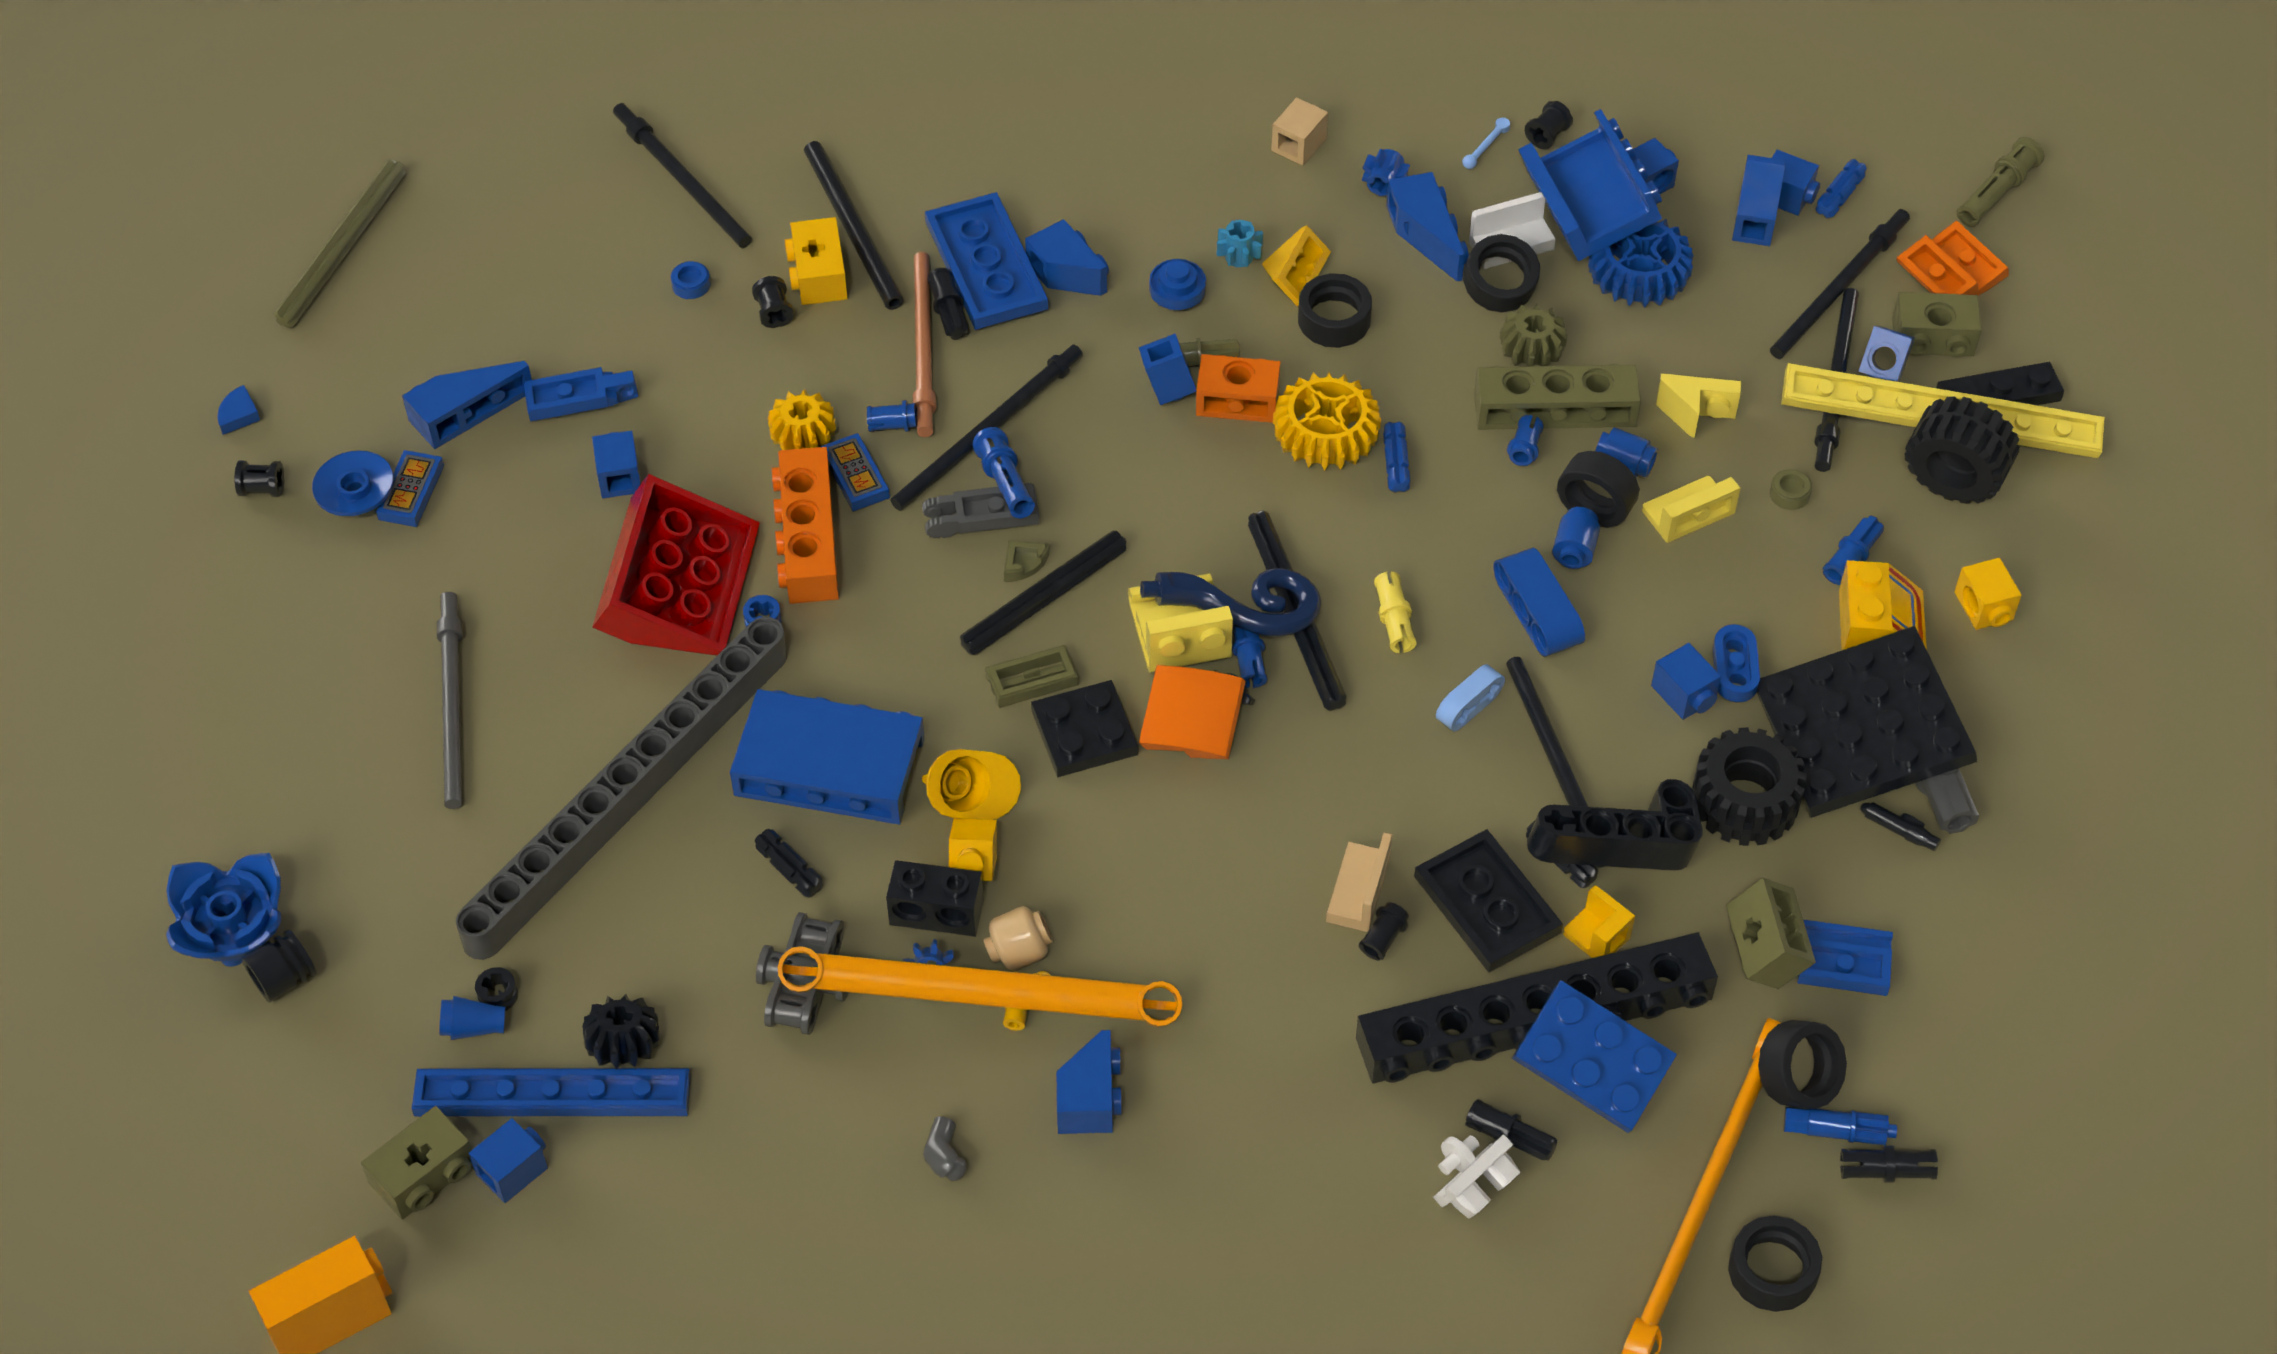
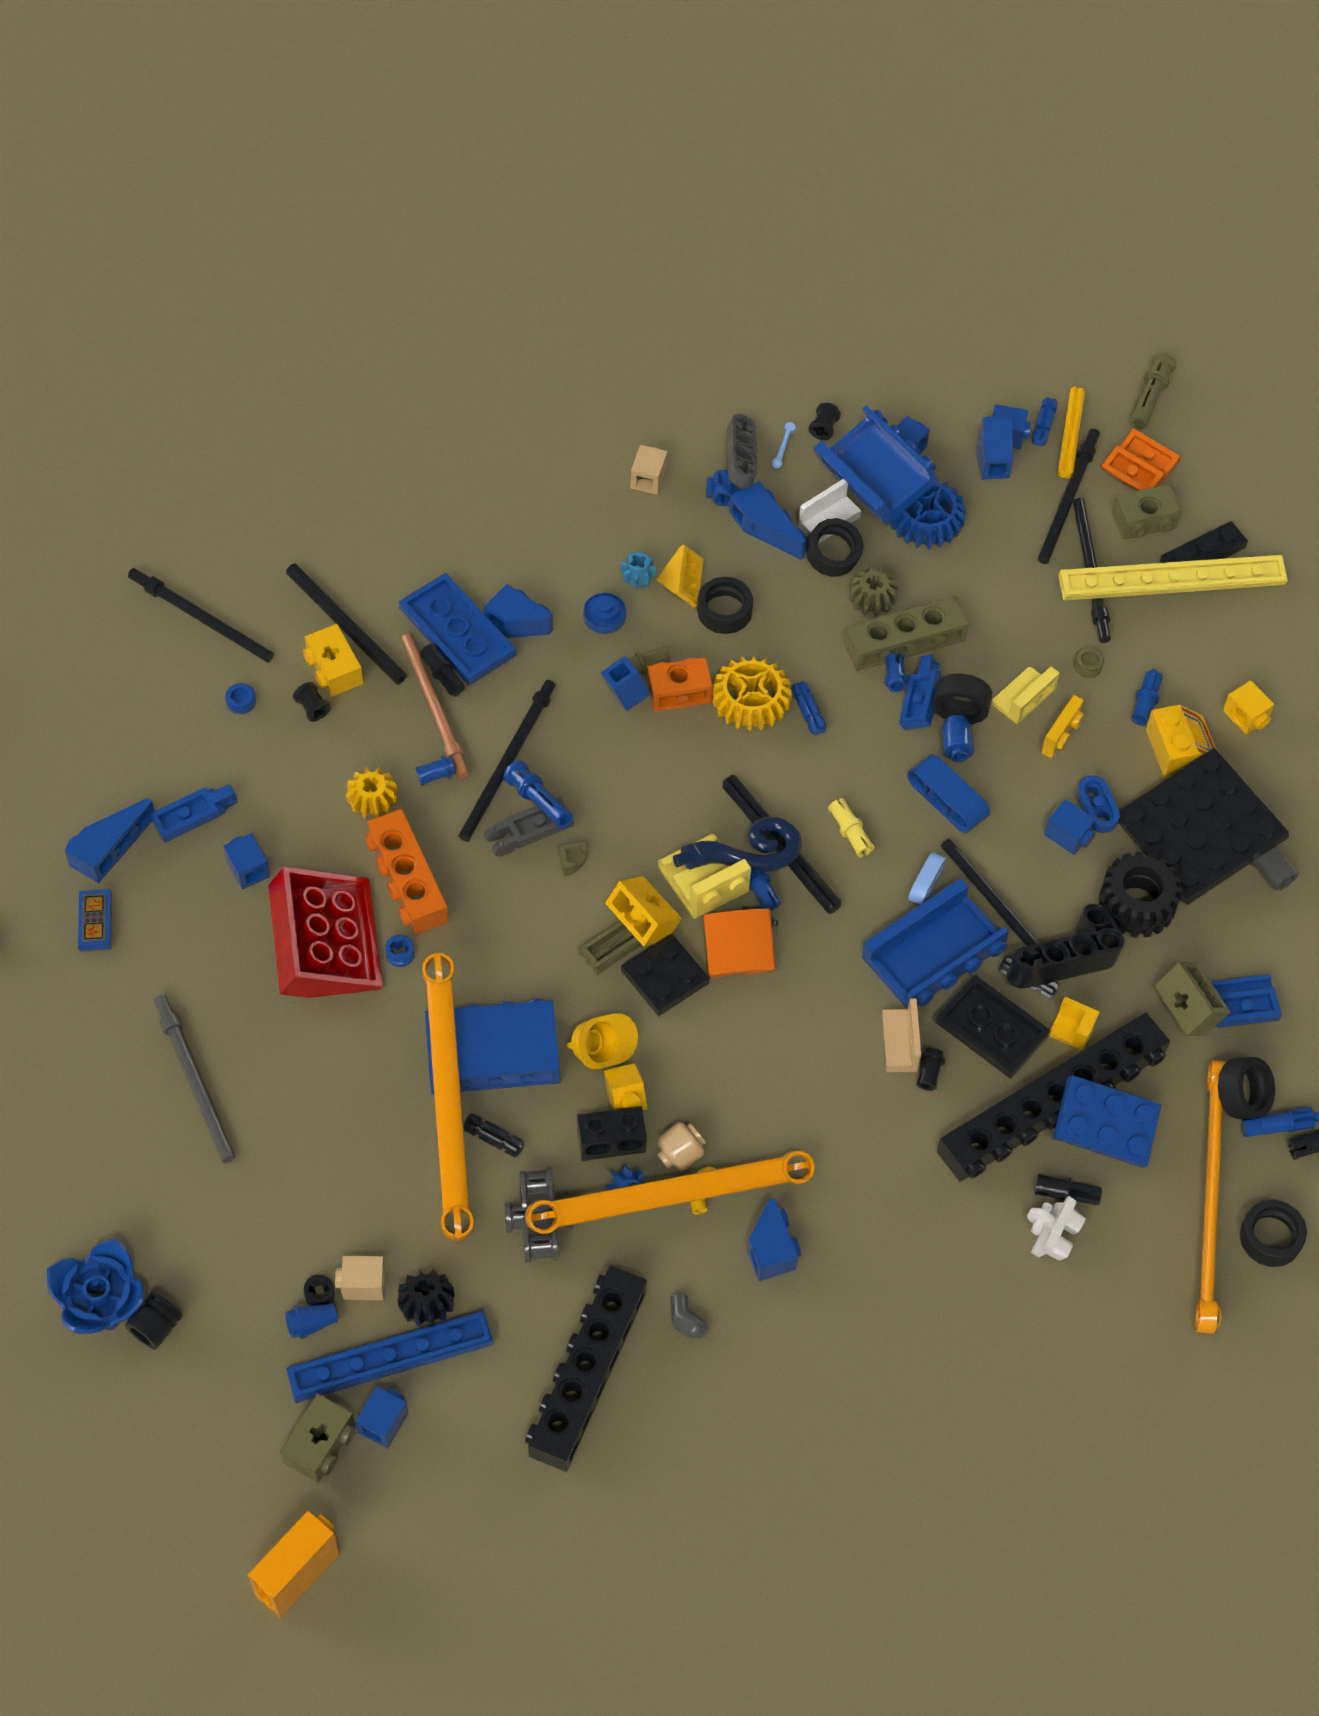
camera: 20 degrees left, 5 degrees up
blue dish [312,451,394,516] -> none
dark grey beam [456,617,787,960] -> none
tile [821,433,890,511] -> none
black axle [960,530,1126,655] -> none
blue brick [1595,427,1658,478] -> none
light yellow slope [1656,373,1741,438] -> none
brick [1858,325,1915,382] -> none
black piece [1860,802,1941,851] -> none
black tyre [1904,396,2020,504] -> none
none -> tan brick [335,1256,385,1301]
none -> light orange piece [422,953,474,1241]
none -> black brick [525,1265,647,1472]
none -> yellow brick [605,876,682,946]
none -> dark grey beam [727,414,757,488]
none -> blue panel [862,878,1009,1009]
none -> blue hinge [899,654,941,730]
none -> yellow plate [1041,695,1085,758]
none -> yellow axle [1057,386,1085,479]

